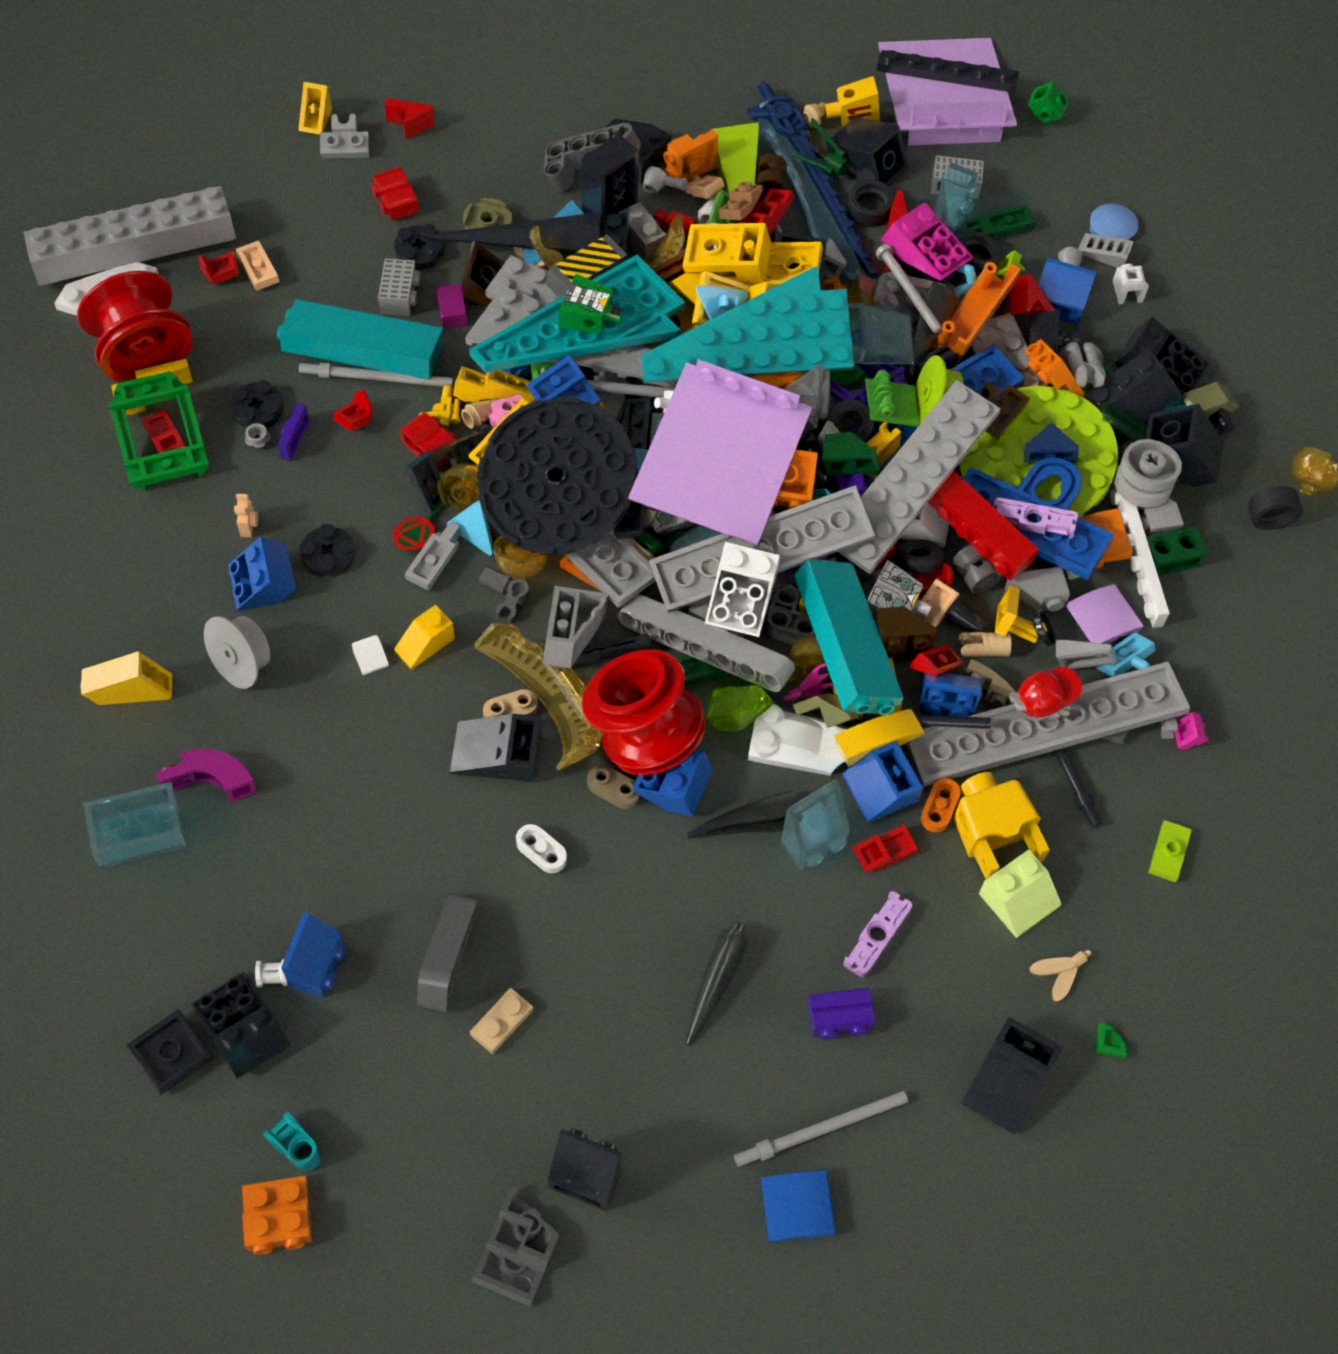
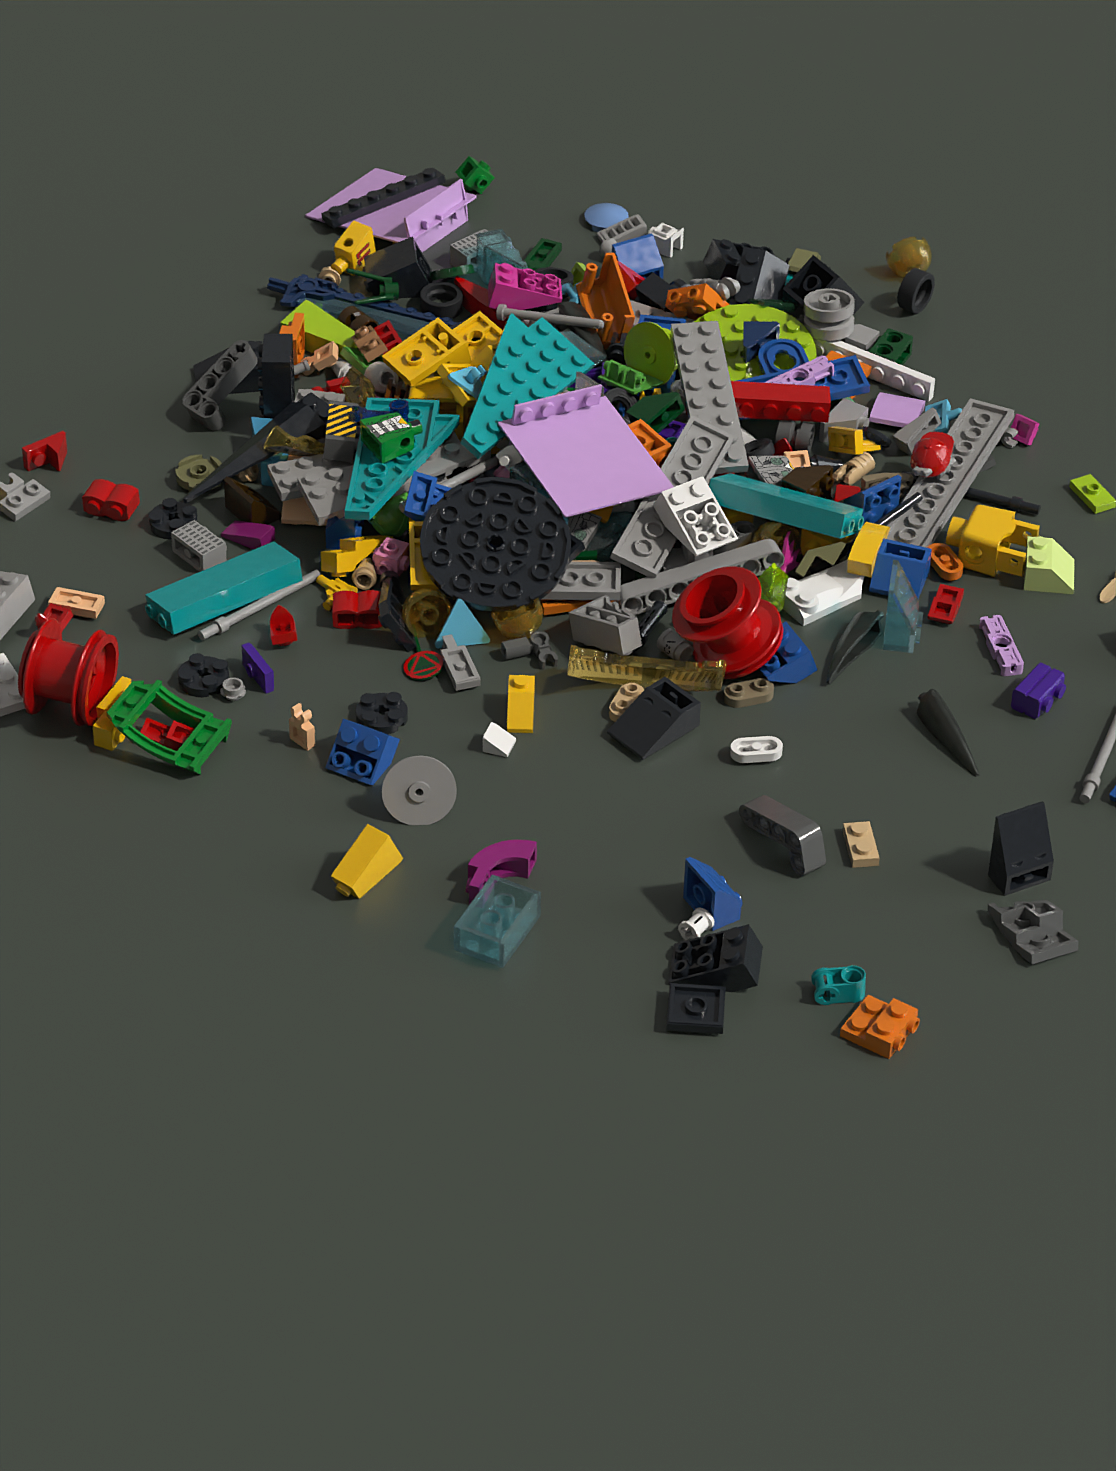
camera: 45 degrees left, 20 degrees down
none -> clear blue brick [347,399,410,422]
none -> dark green tile [430,264,475,281]

